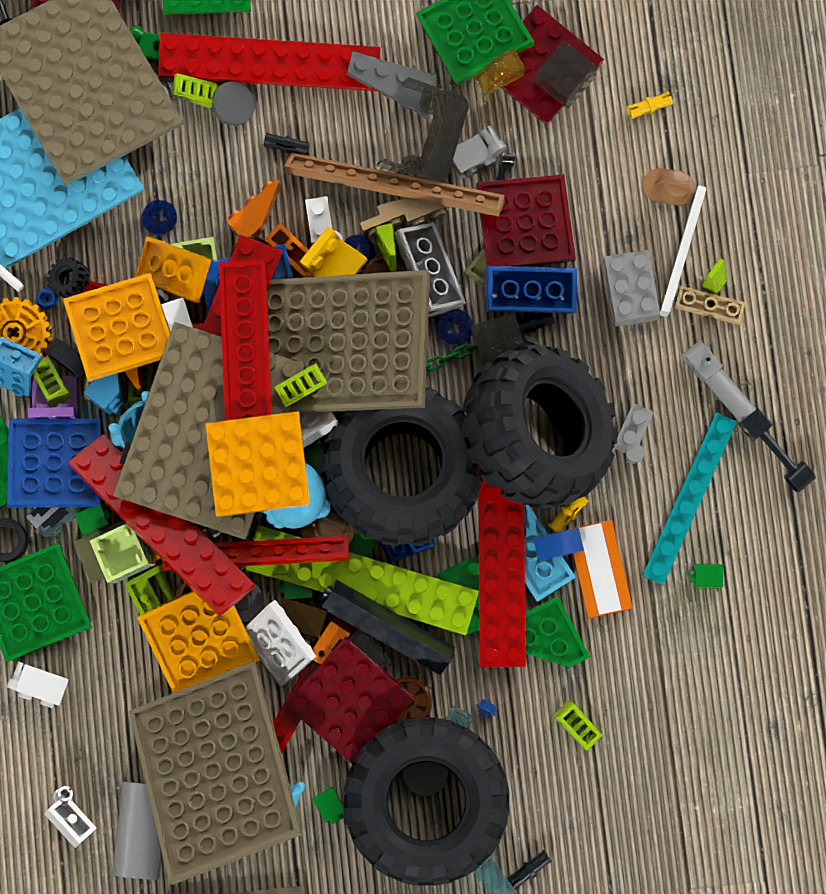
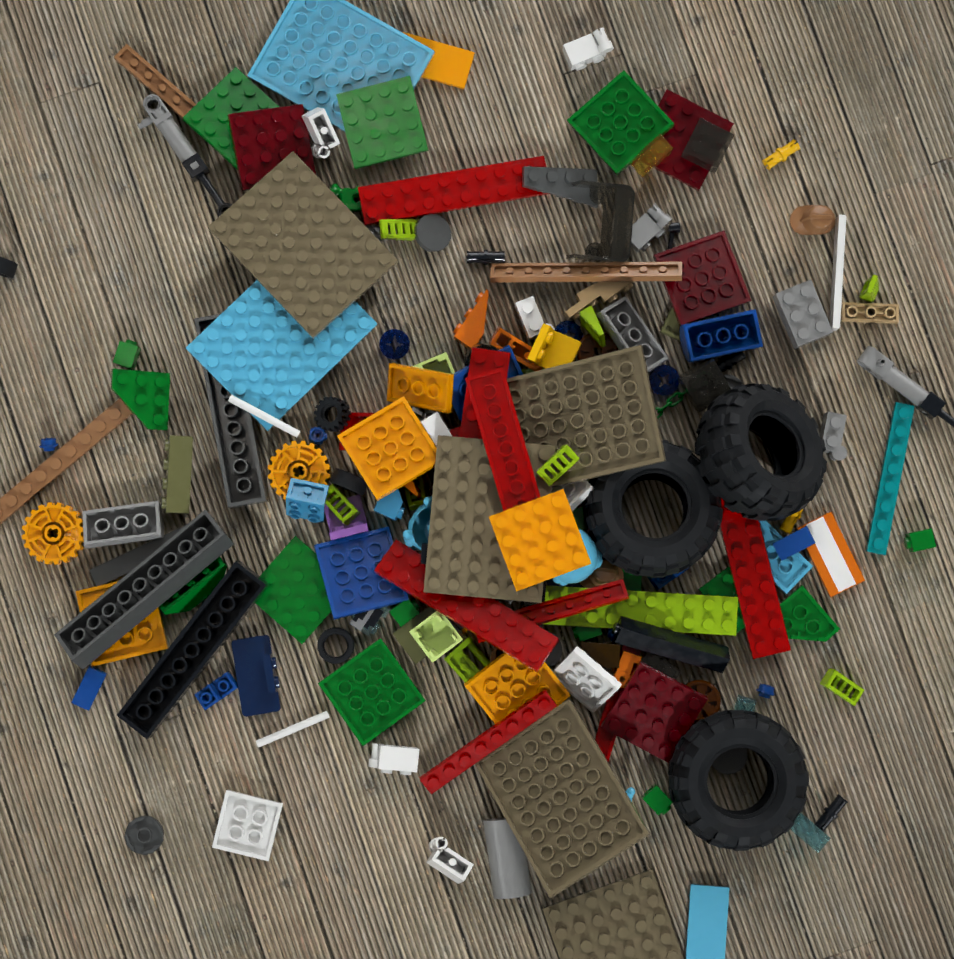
camera: 20 degrees left, 5 degrees up
none -> red plate [419,689,557,794]

